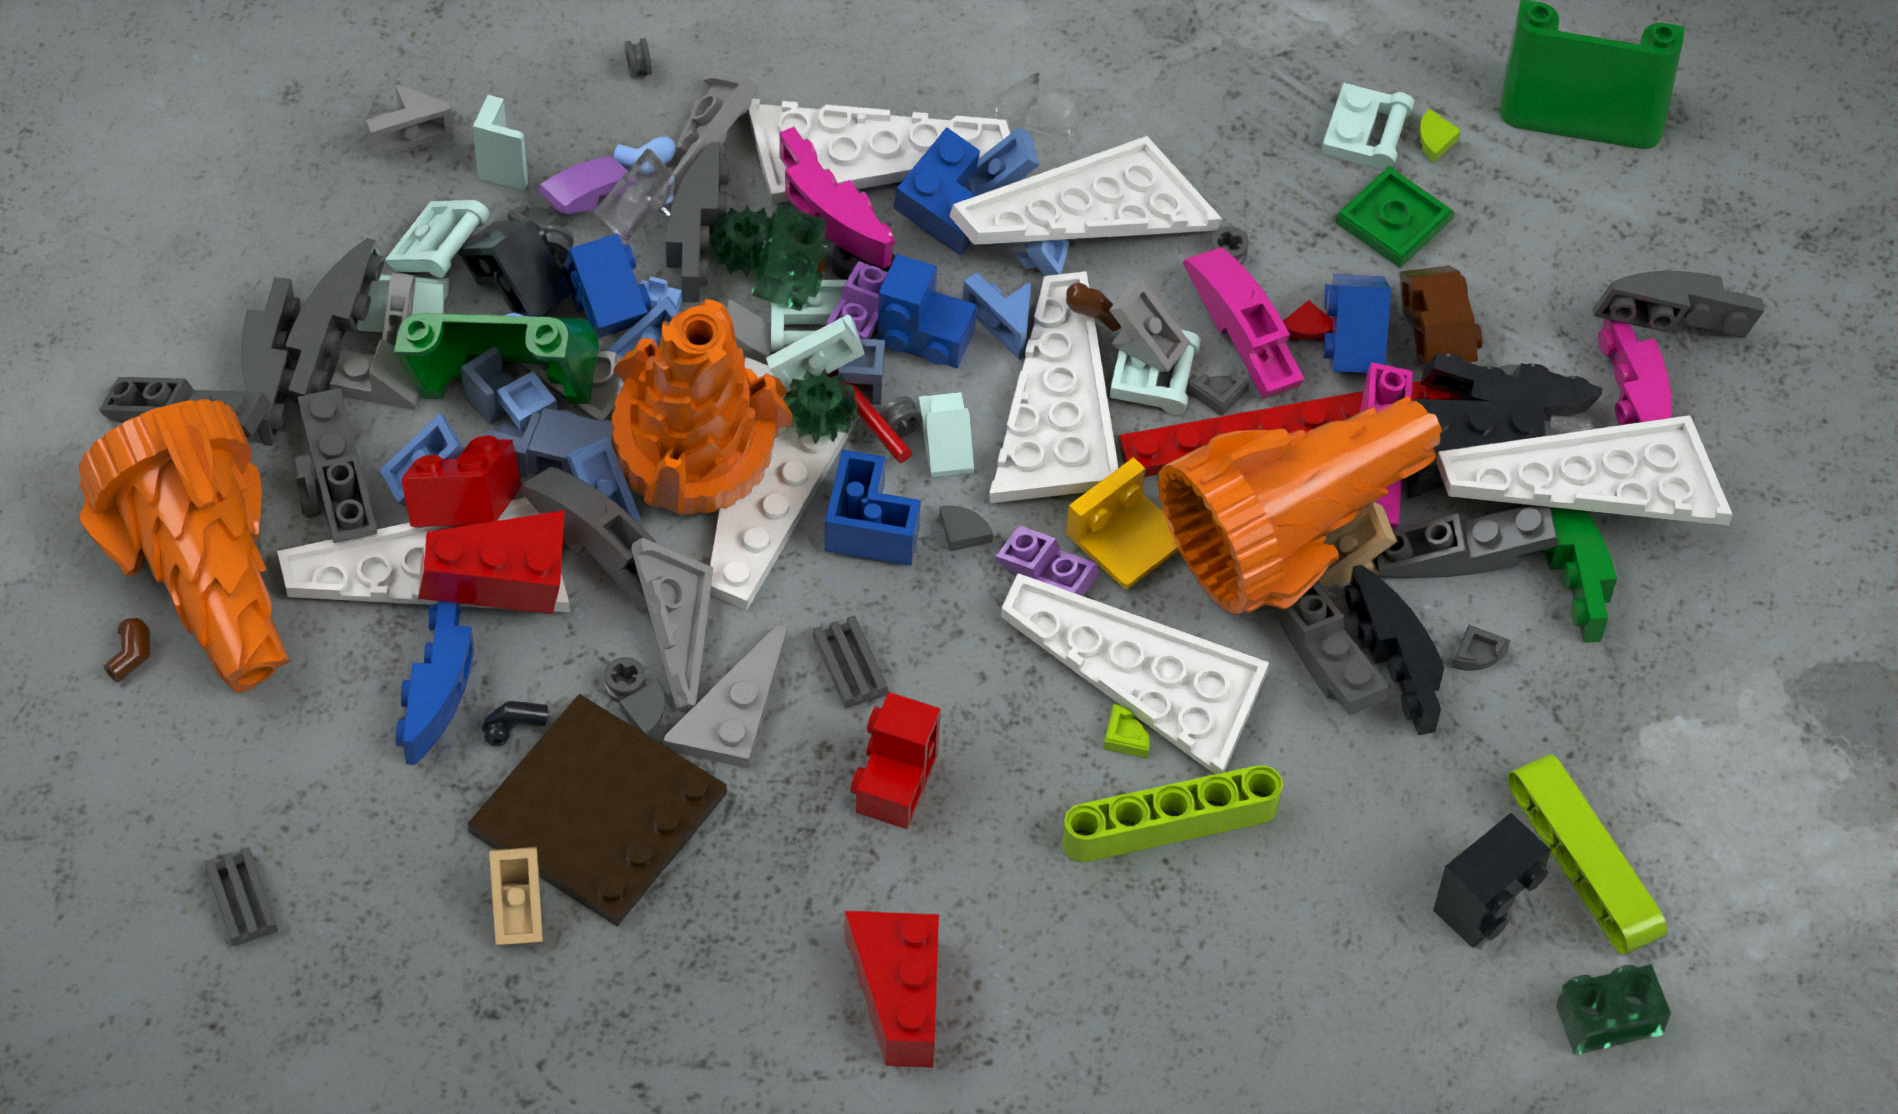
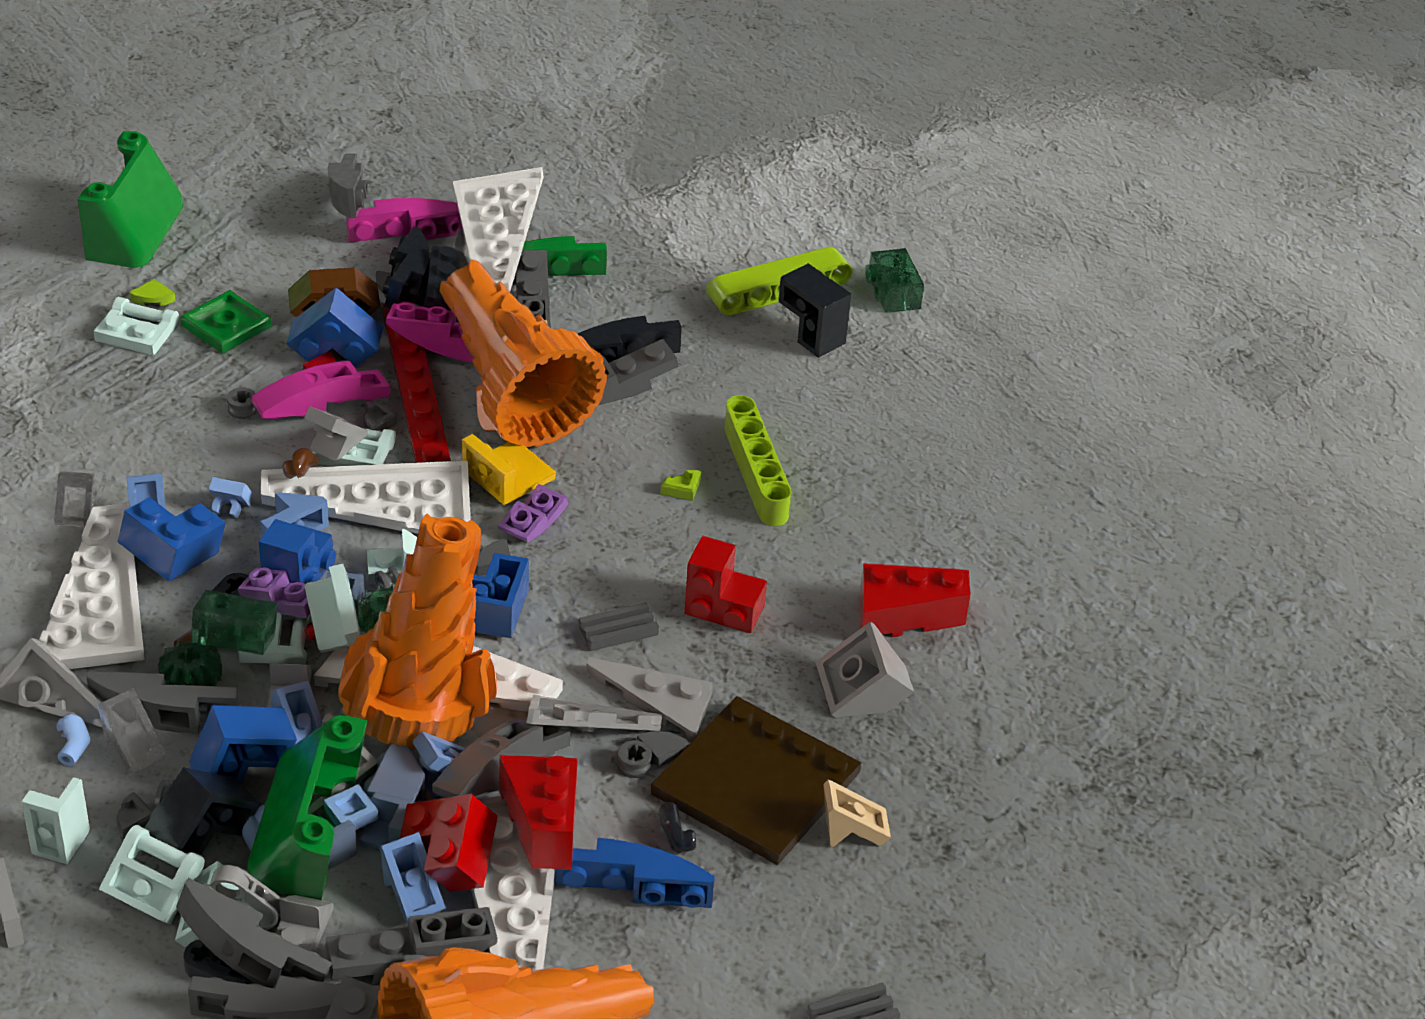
camera: 90 degrees left, 15 degrees down
medium lavender slope [538,156,636,214] -> none
dark pink slope [779,126,895,268] -> none
white wing [949,136,1222,245] -> none
white wing [1001,573,1269,774] -> none
dark grey tile [1452,625,1511,671] -> none
none -> light grey slope [816,622,914,718]

